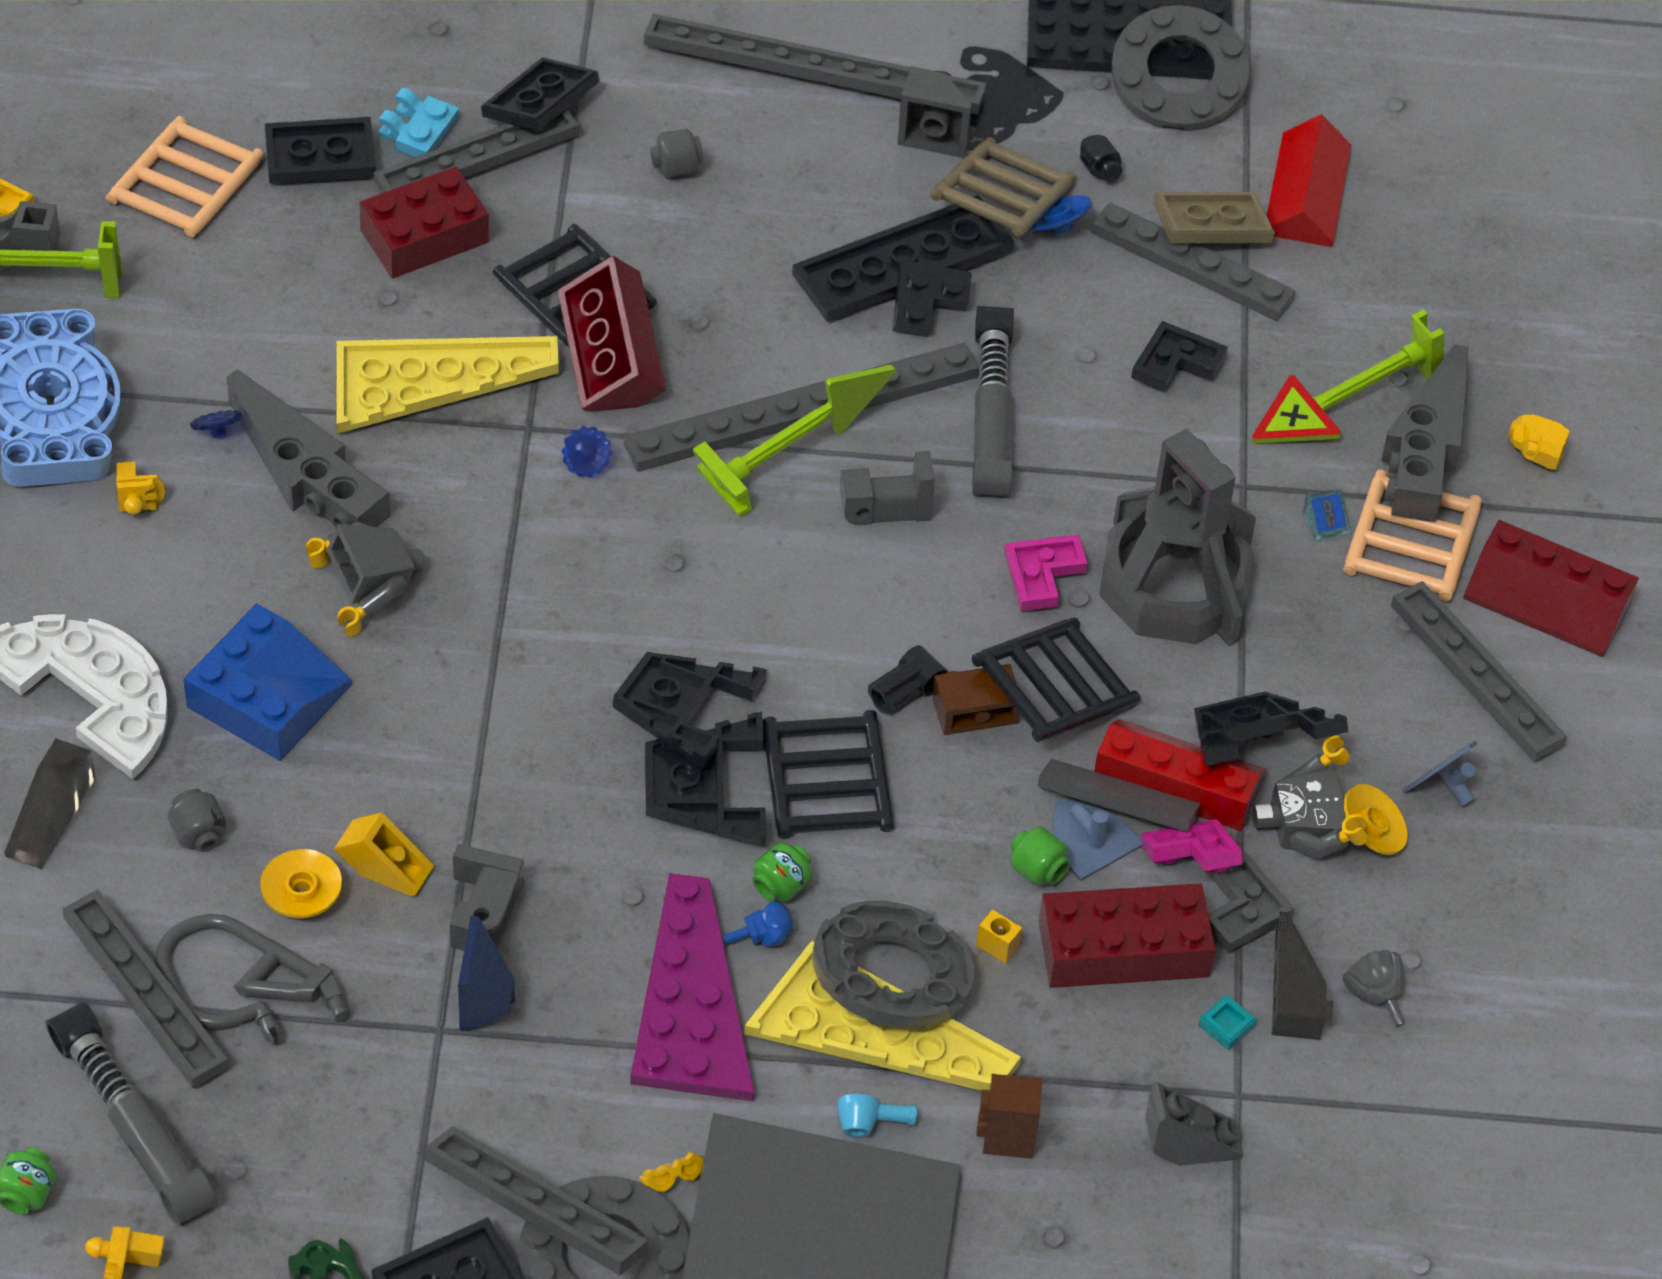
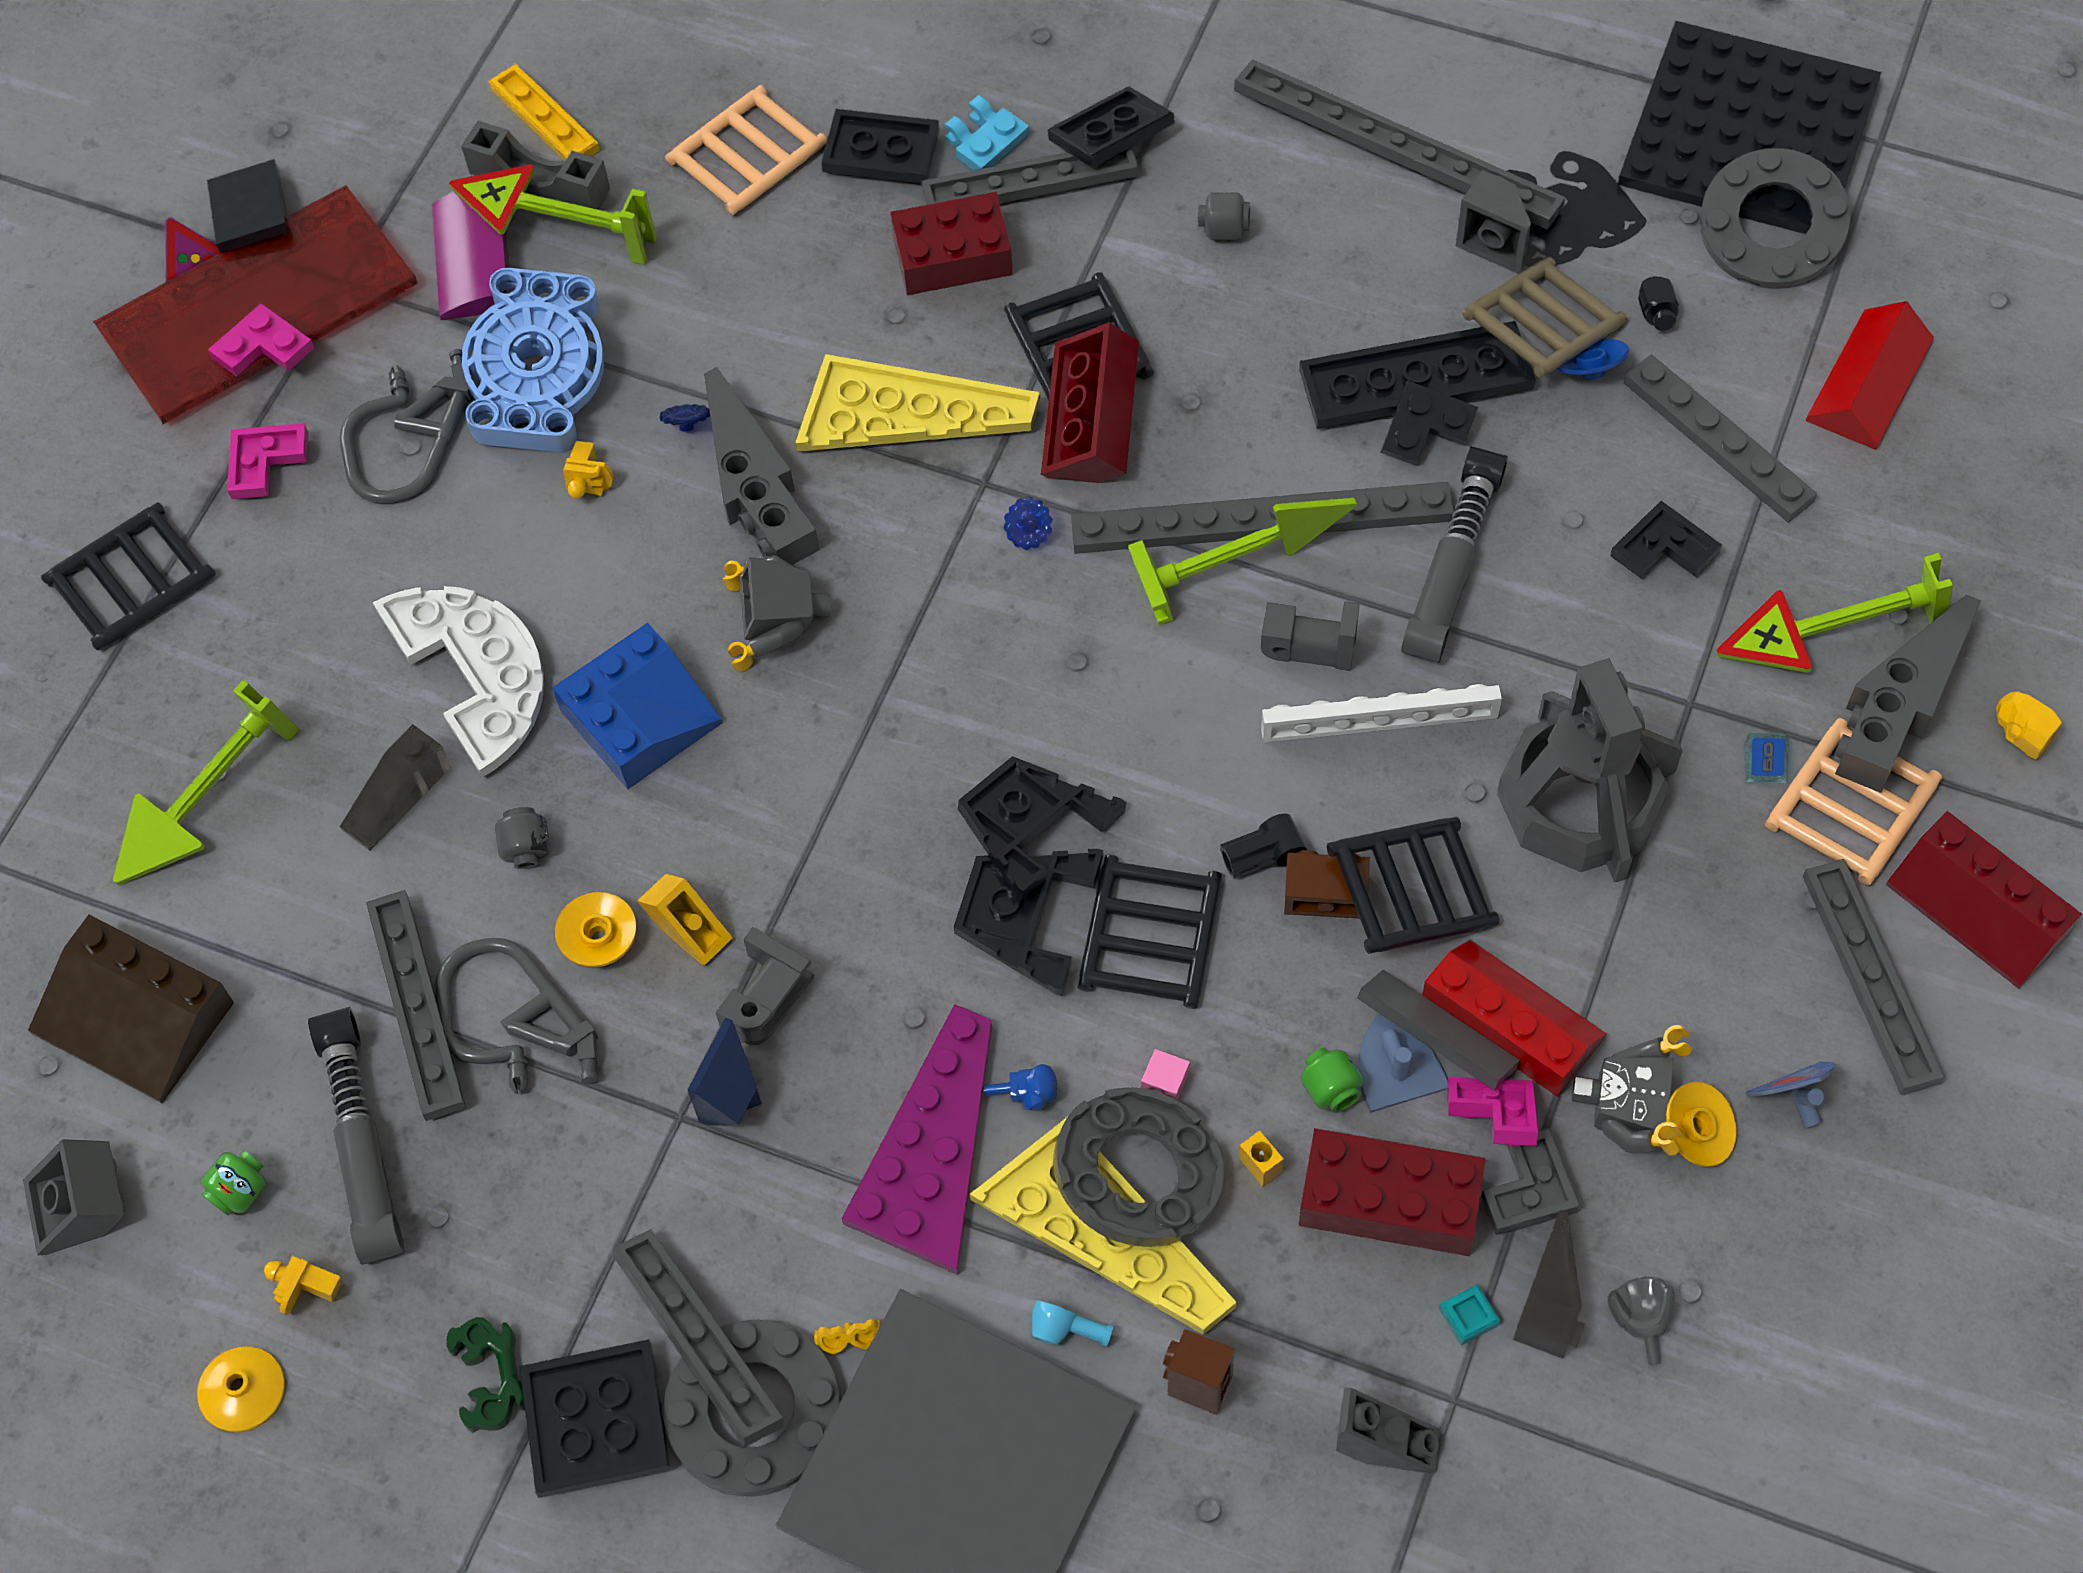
camera: 25 degrees right, 10 degrees up
bright green head [752,842,812,902] -> none
dark pink plate [1004,534,1087,611] -> none
dark tan tile [1153,192,1275,244] -> none
black wing [1194,691,1348,766] -> none
none -> bright pink piece [1141,1049,1190,1100]
none -> white plate [1261,684,1502,743]

